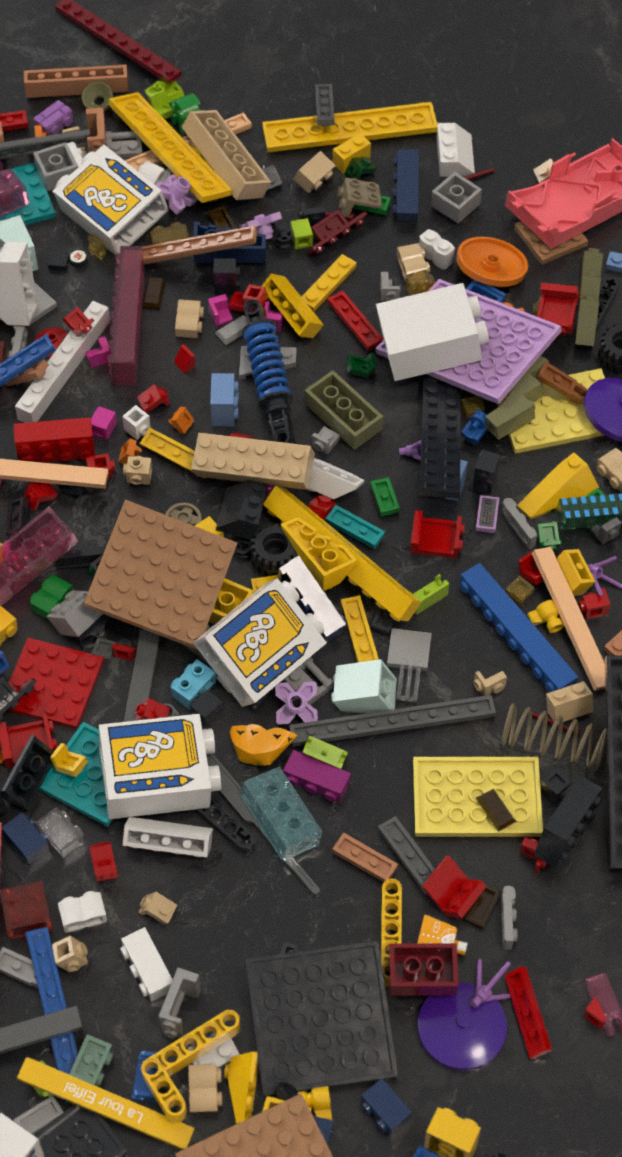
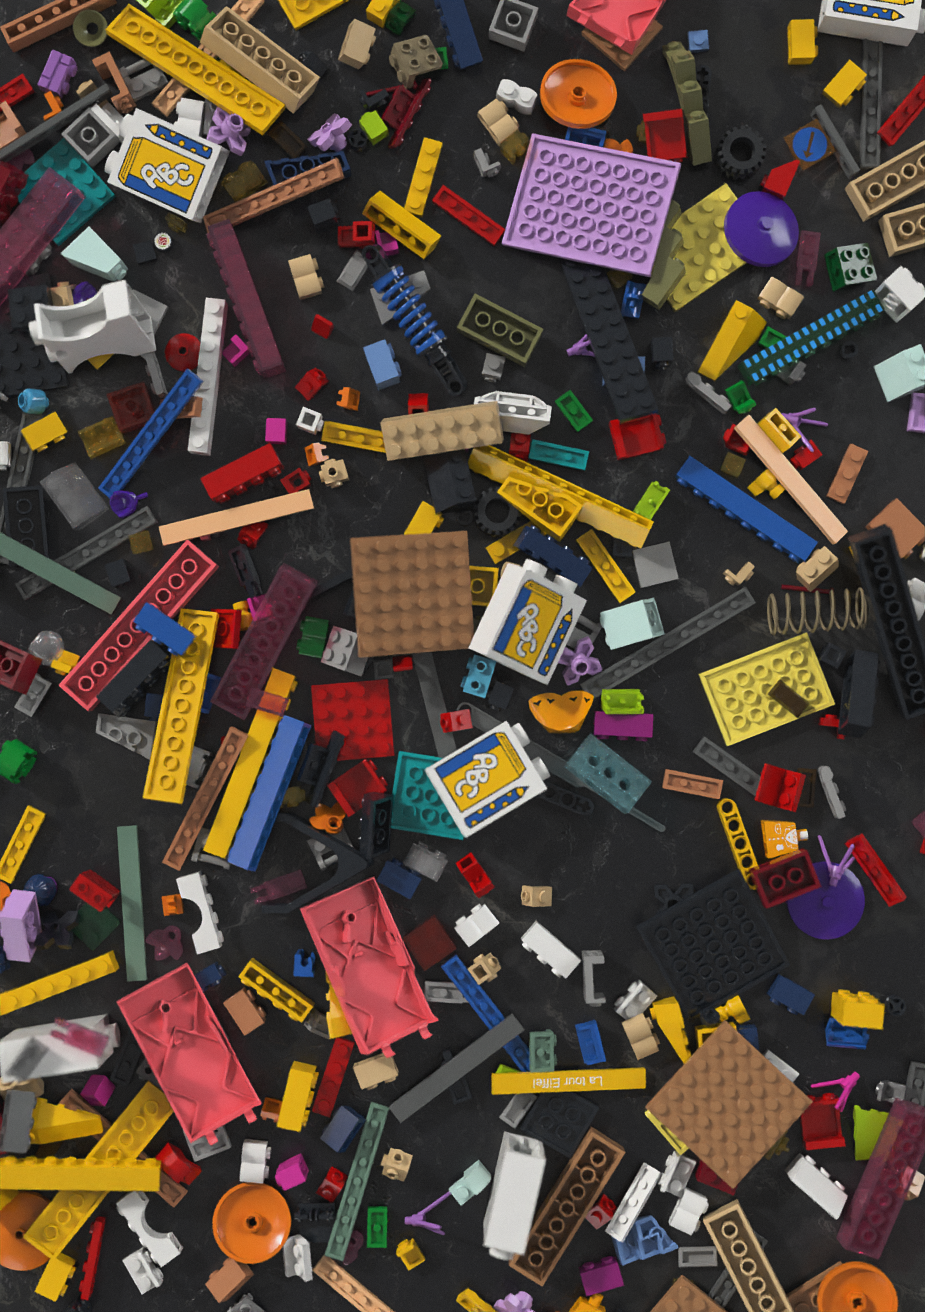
camera: 20 degrees left, 30 degrees up
yellow bracket [51,743,88,777] -> none
red bracket [63,307,95,337] -> none
white brick [123,817,213,857] -> none
yellow beam [141,1010,240,1123] -> none
dark brown tile [142,277,166,309] -> none
dark tan wheel [165,503,201,526] -> none
dark pink panel [208,294,233,326] -> none
dark green bracket [346,353,377,378] -> none
white brick [376,283,489,381] -> none
clear tile [397,659,422,702] -> none
tile [476,495,499,533] -> none
dark orange hinge [536,362,587,405] -> none

